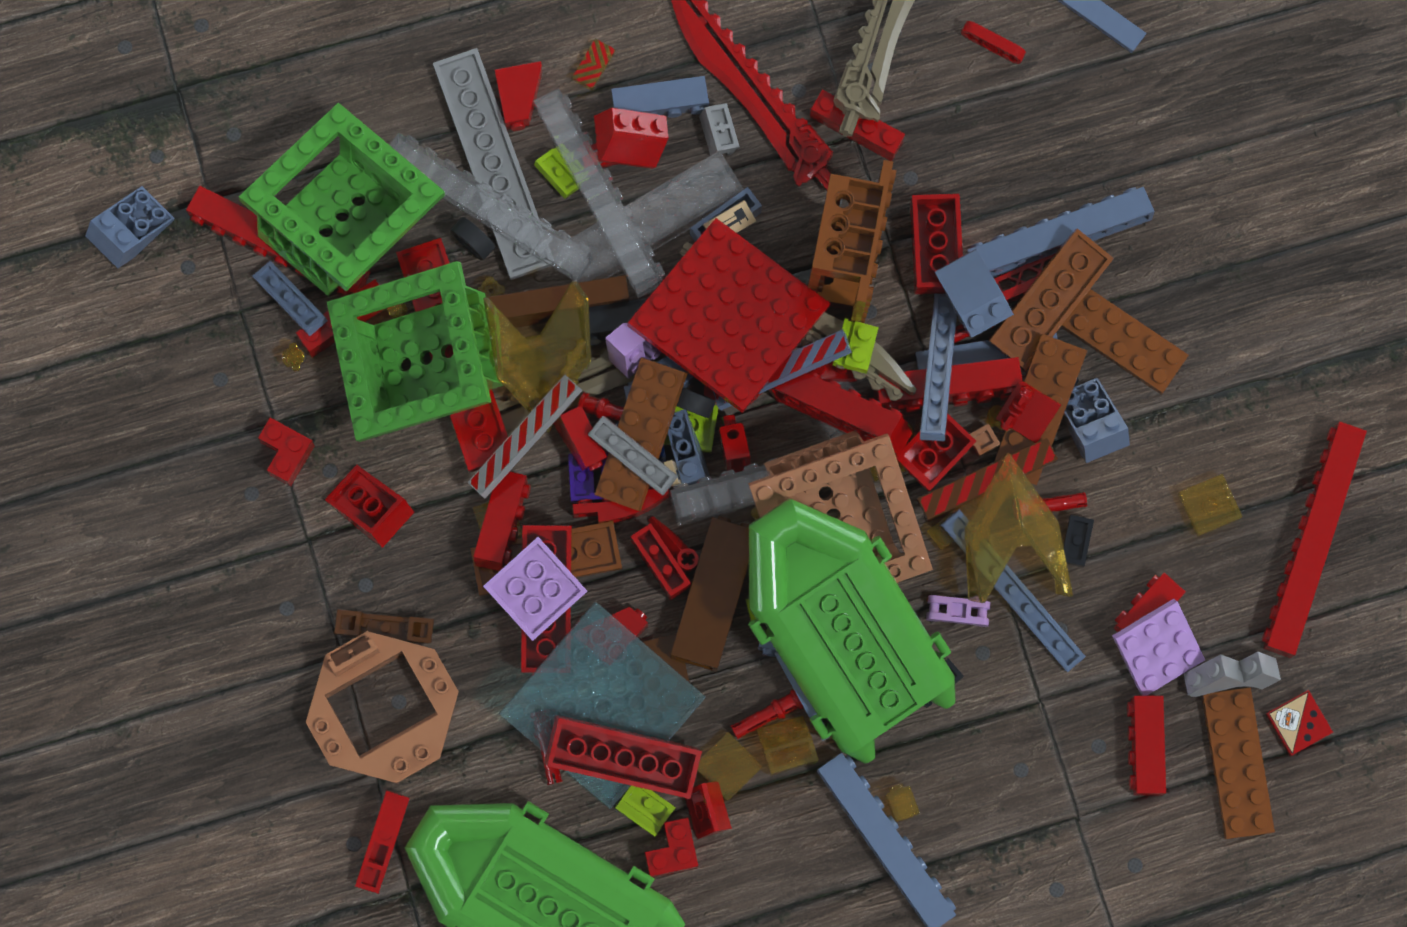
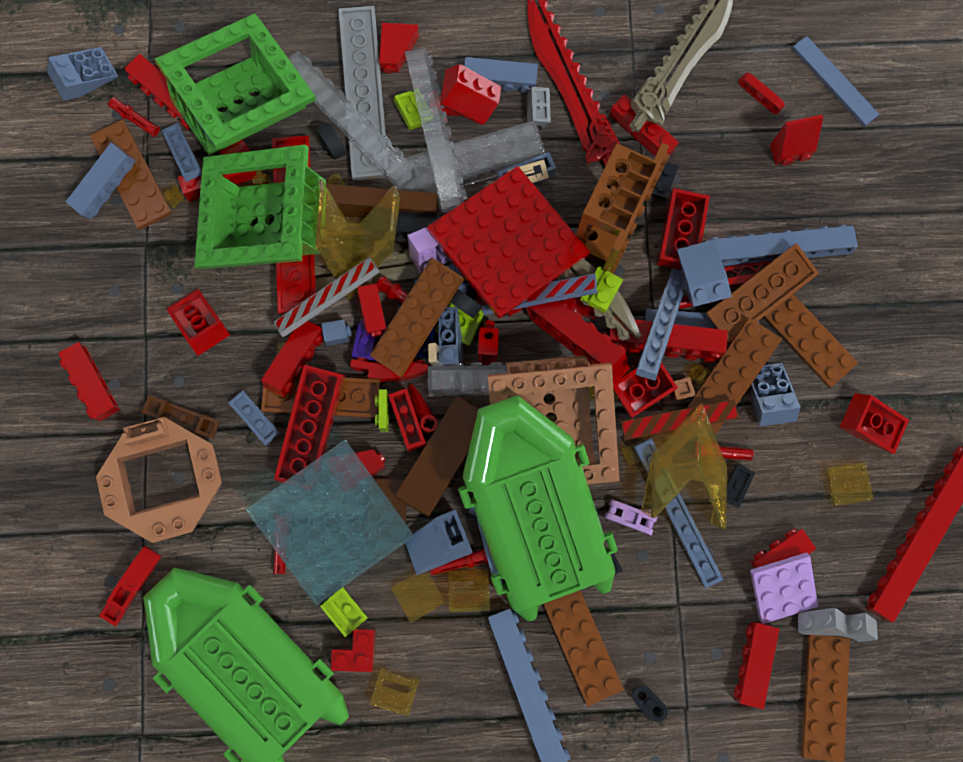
camera: 15 degrees right, 0 degrees up
red brick [258,417,315,487] -> none
lavender plate [483,537,587,641] -> none
red brick [544,715,702,799] -> none
tile [572,38,616,91] -> none
light grey tile [588,416,678,495] -> none
red slope [685,782,732,839] -> none
clear yellow brick [885,783,920,823] -> none
red hinge [995,380,1061,443] -> none
tile [1266,690,1333,756] -> none
none -> red brick [58,342,120,422]
none -> sand blue brick [66,142,136,219]
none -> dark orange plate [90,119,173,230]
none -> red pin [108,97,160,137]
none -> sand blue tile [228,390,281,446]
none -> sand blue brick [322,319,352,346]
none -> clear yellow plate [370,668,420,716]
none -> lime plate [375,389,389,432]
none -> sand blue slope [405,510,473,575]
none -> dark orange plate [543,590,624,707]
none -> black plate [631,685,667,722]
none -> black plate [651,162,679,201]
none -> red slope [770,114,823,166]
none -> red slope [840,393,909,454]

